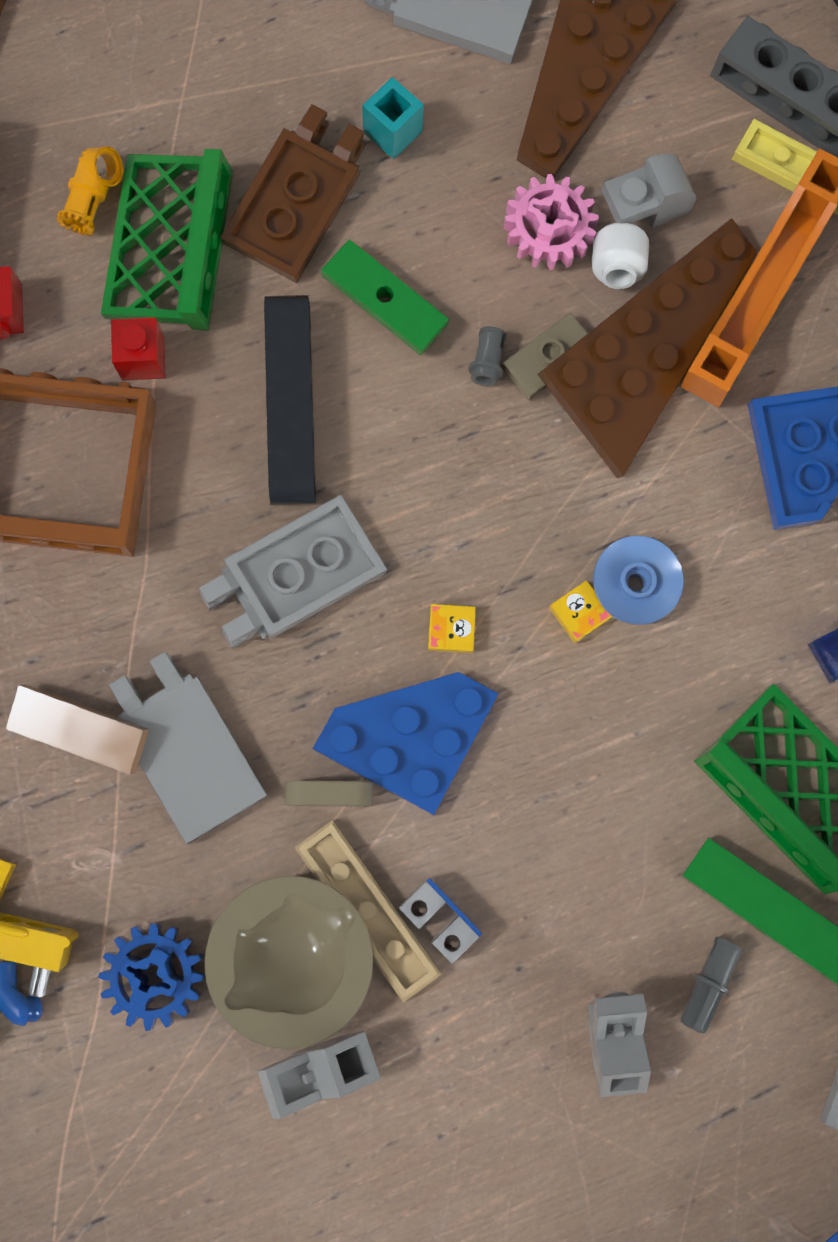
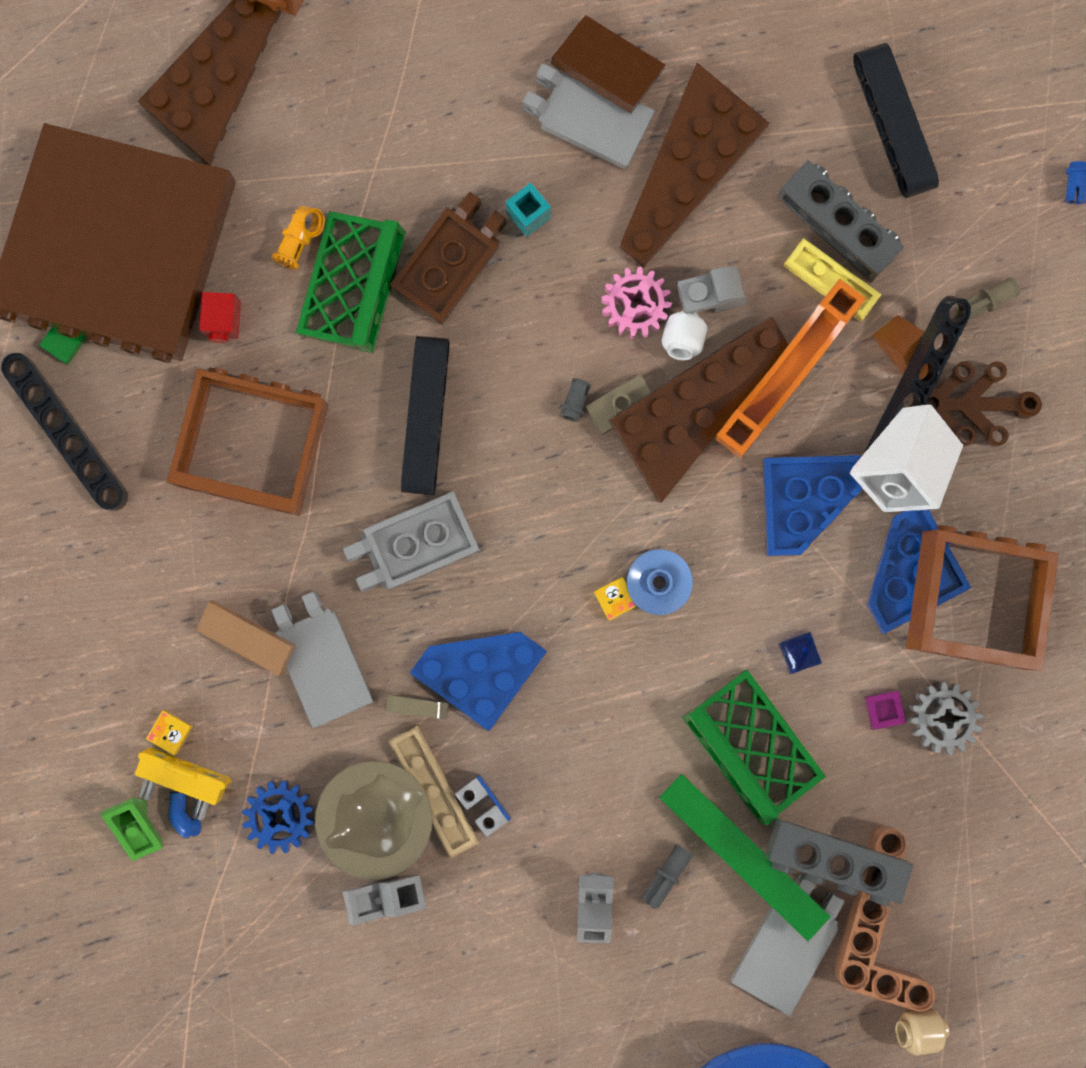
camera: 20 degrees right, 5 degrees up
red brick [111,317,166,381] -> none
green tile [321,239,449,356] -> none
yellow tile [428,604,476,654] -> none

